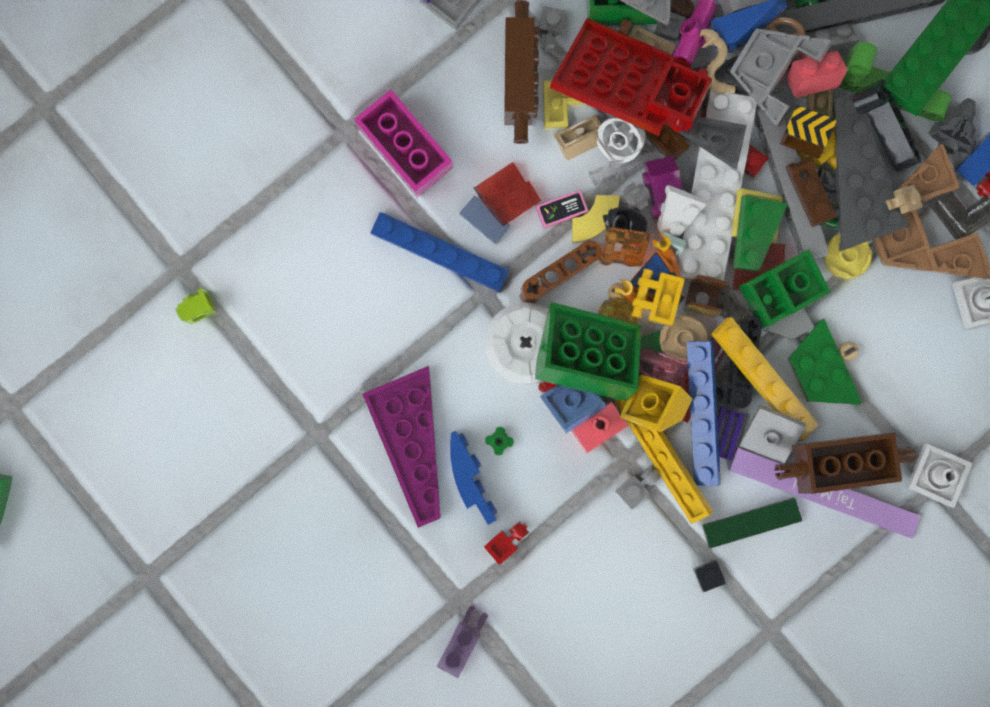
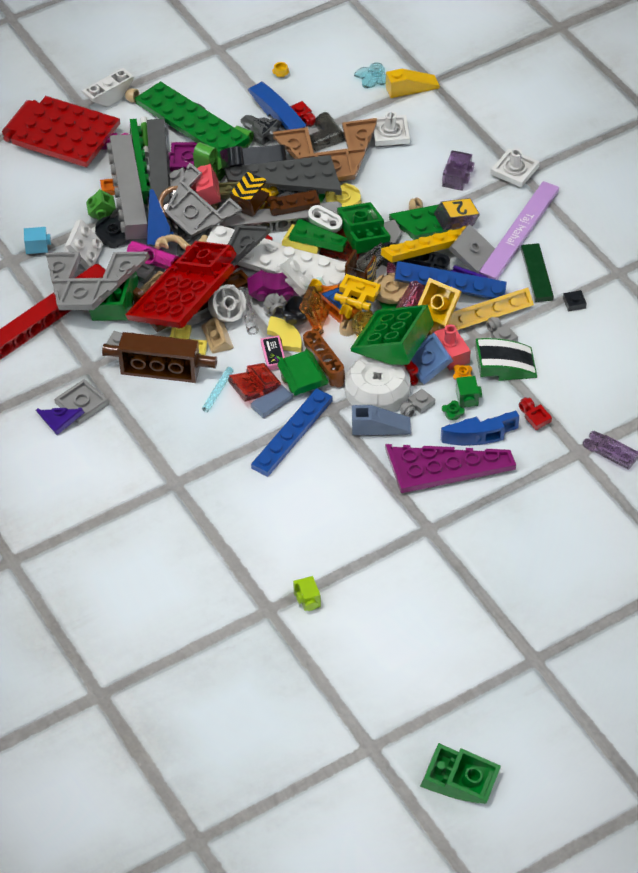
camera: 80 degrees left, 35 degrees down
dark pink brick [354,89,453,198] -> none
reddish brown brick [774,433,916,494] -> none
tan plate [886,185,923,214] -> none
none -> magenta plate [169,142,198,172]
none -> clear light blue bar [202,367,234,413]
none -> green slope [277,348,329,396]
none -> white plate [308,205,342,233]
none -> sand blue slope [352,405,411,435]
none -> light grey plate [399,389,435,417]
none -> brick [434,198,480,230]
none -> clear purple brick [442,150,475,191]
none -> light orange plate [453,365,472,380]
none -> green brick [455,376,482,408]
none -> slope [475,338,537,381]

